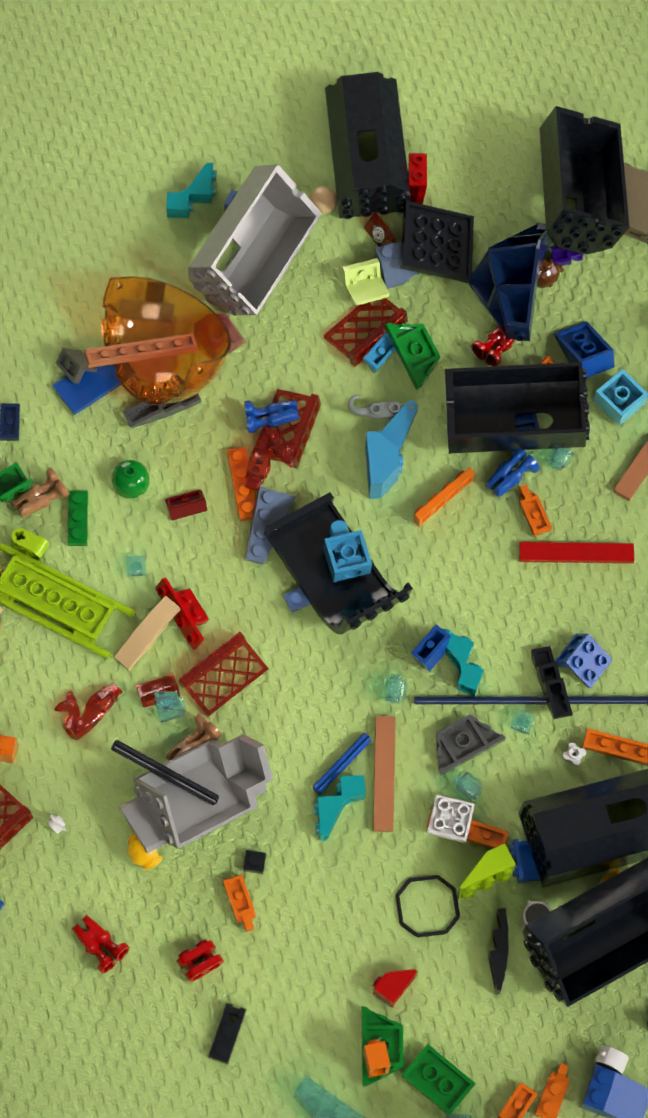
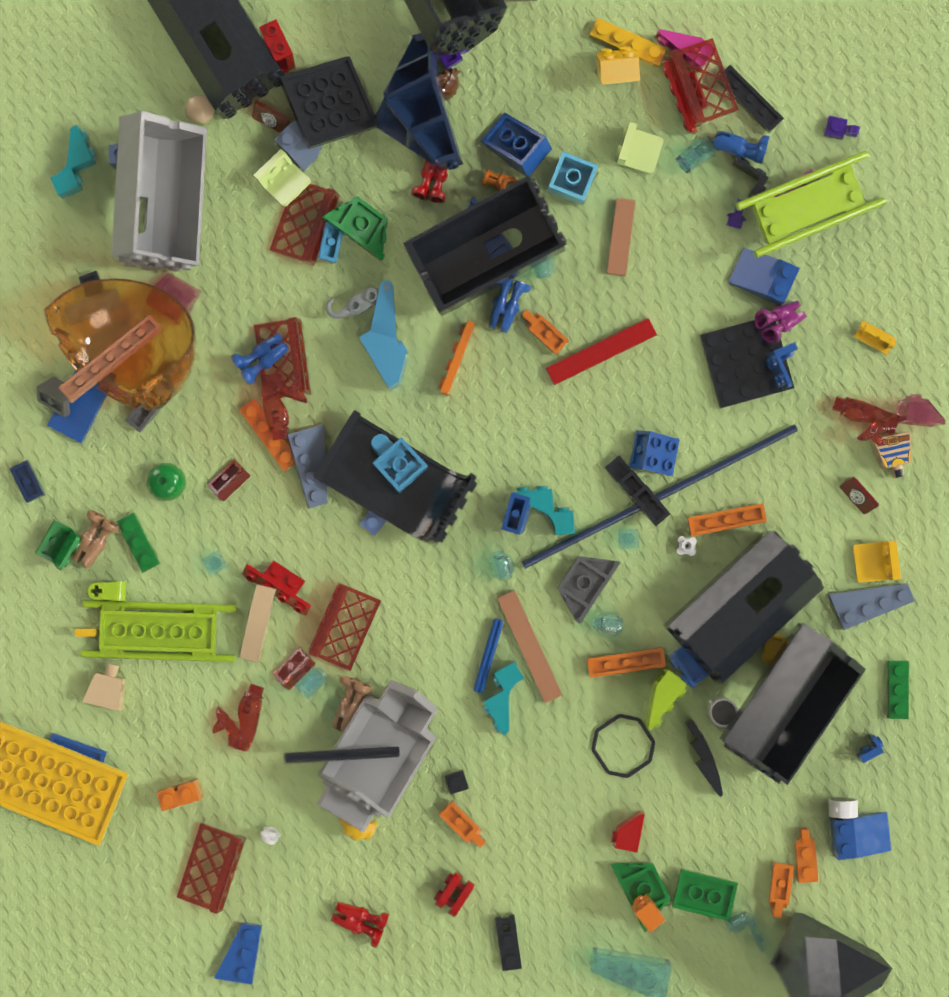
camera: 20 degrees left, 20 degrees up
white tile [427,795,475,843] -> none

